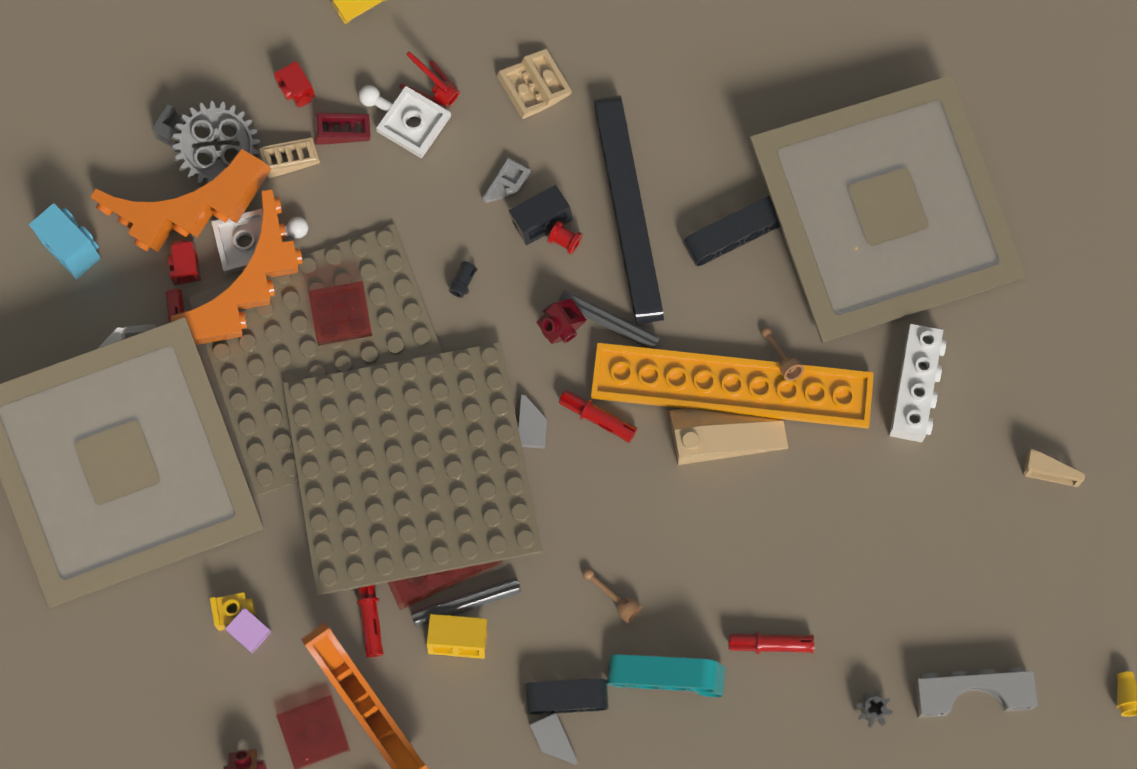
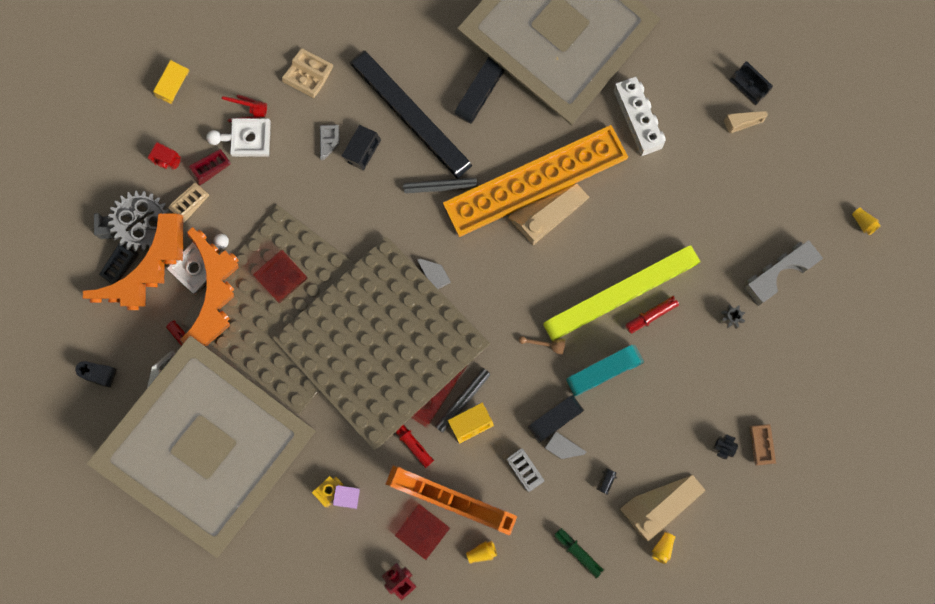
camera: 30 degrees left, 5 degrees up
medium azure brick [29,203,101,280] -> none
red brick [168,240,201,285] -> none
black pin [448,261,478,298] -> none
dark red brick [536,298,587,344] -> none
red bush [547,221,583,255] -> none
red axle [559,390,638,443] -> none
medium nougat hinge [761,327,804,381] -> none
none -> black piece [75,361,117,388]
none -> black slope [99,243,139,284]
none -> light grey slope [506,448,544,492]
none -> neon yellow beam [543,245,701,341]
none -> black hinge [729,61,773,106]

